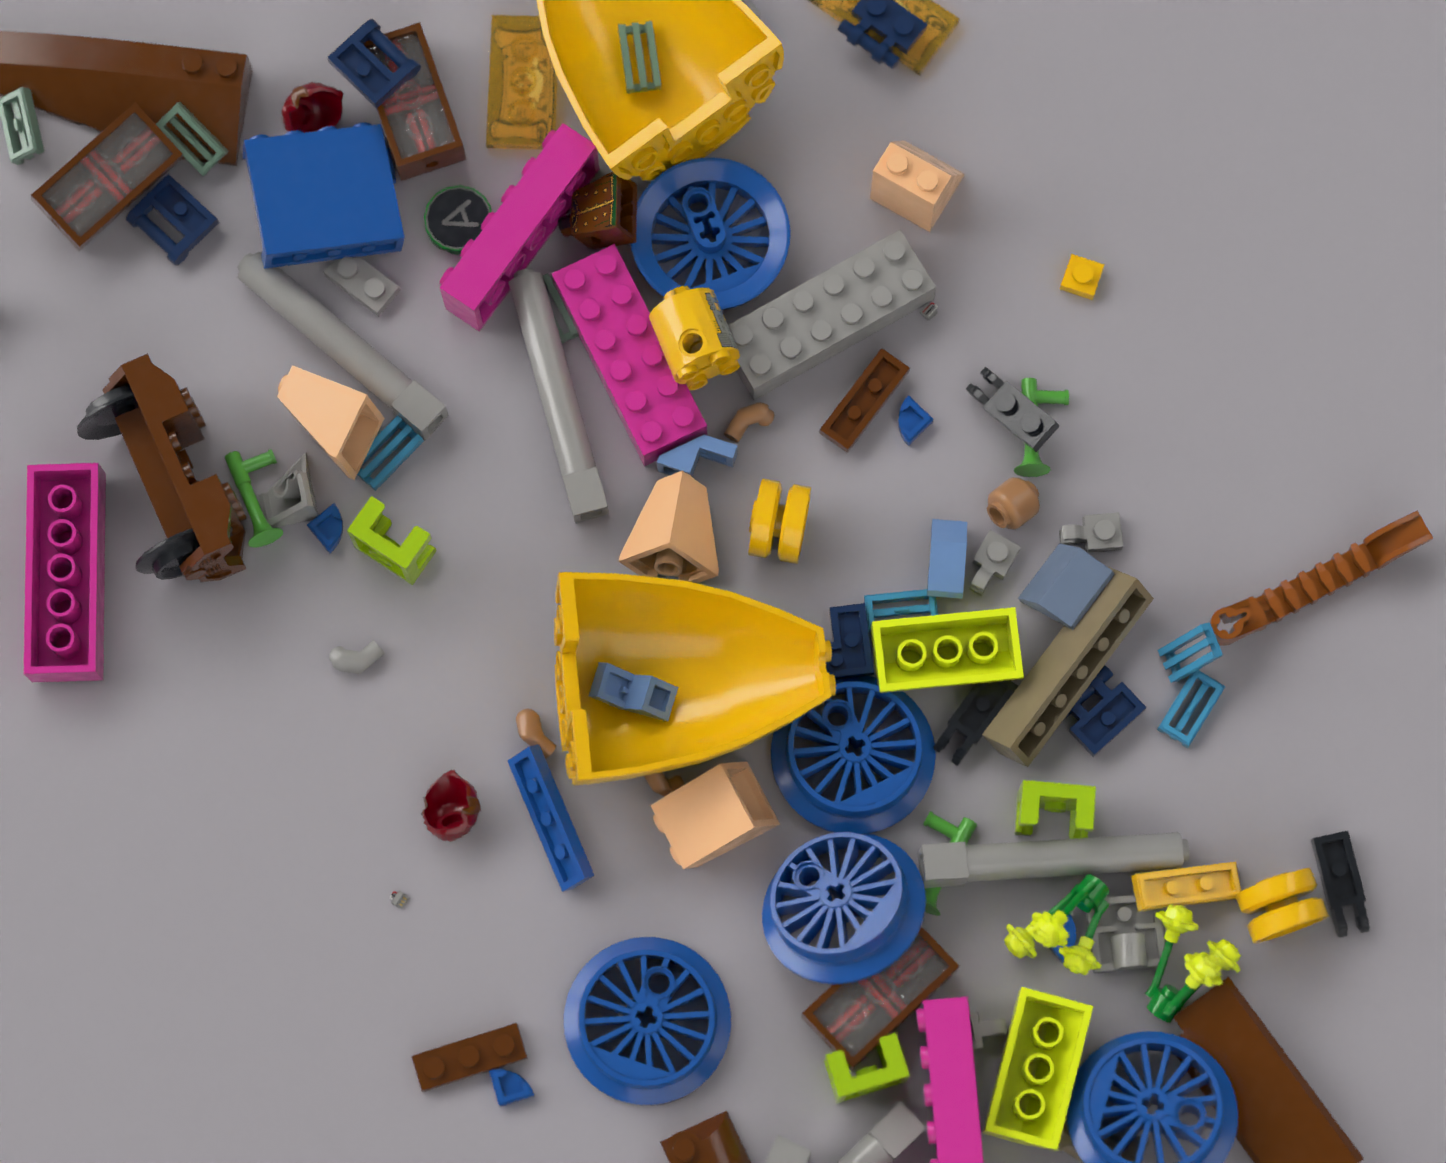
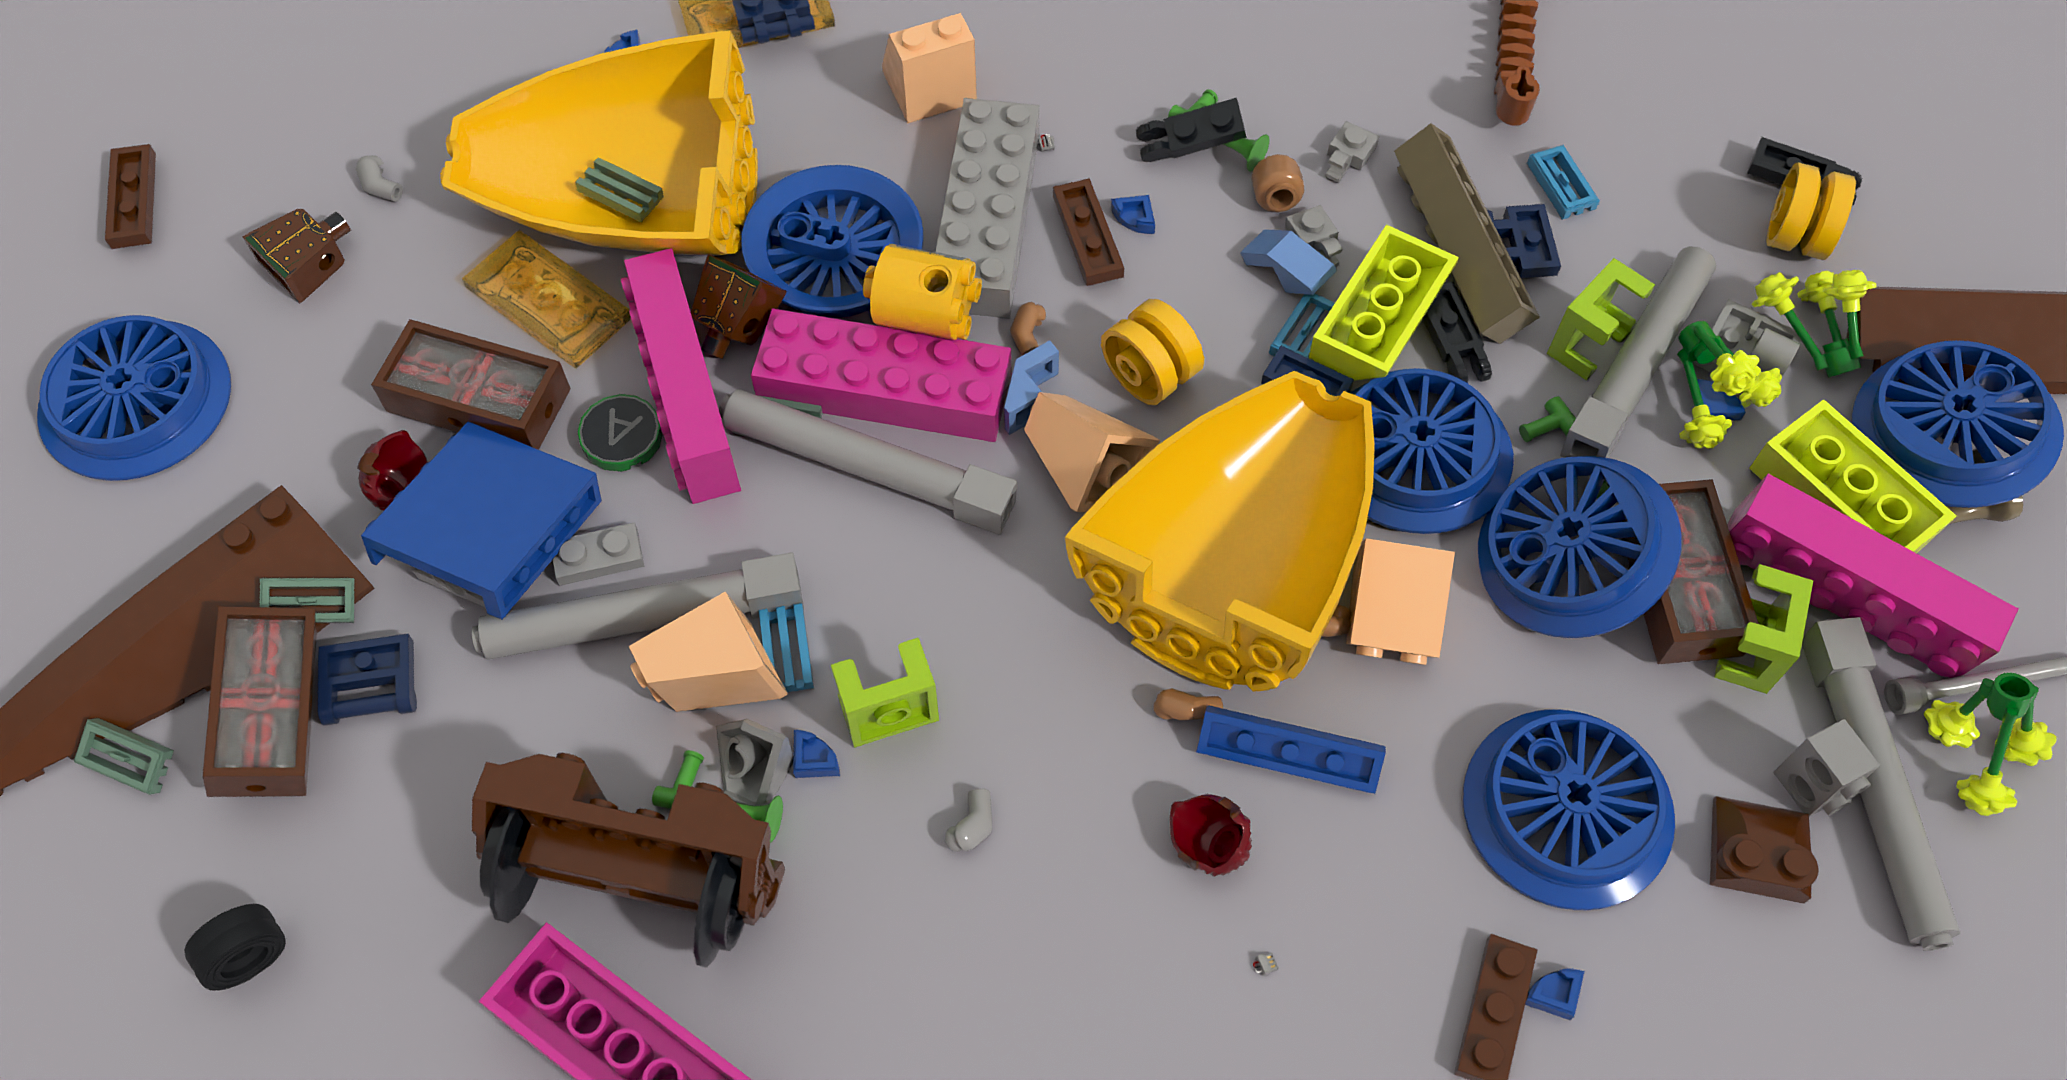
camera: 55 degrees left, 15 degrees down
dark blue plate [327,19,421,109] -> none
medium blue slope [589,662,678,721] -> none
sand blue slope [1018,543,1115,630] -> none
yellow plate [1060,254,1104,300] -> none
yellow tile [1131,861,1241,912] -> none
dark azure tile [1157,622,1223,683] -> none

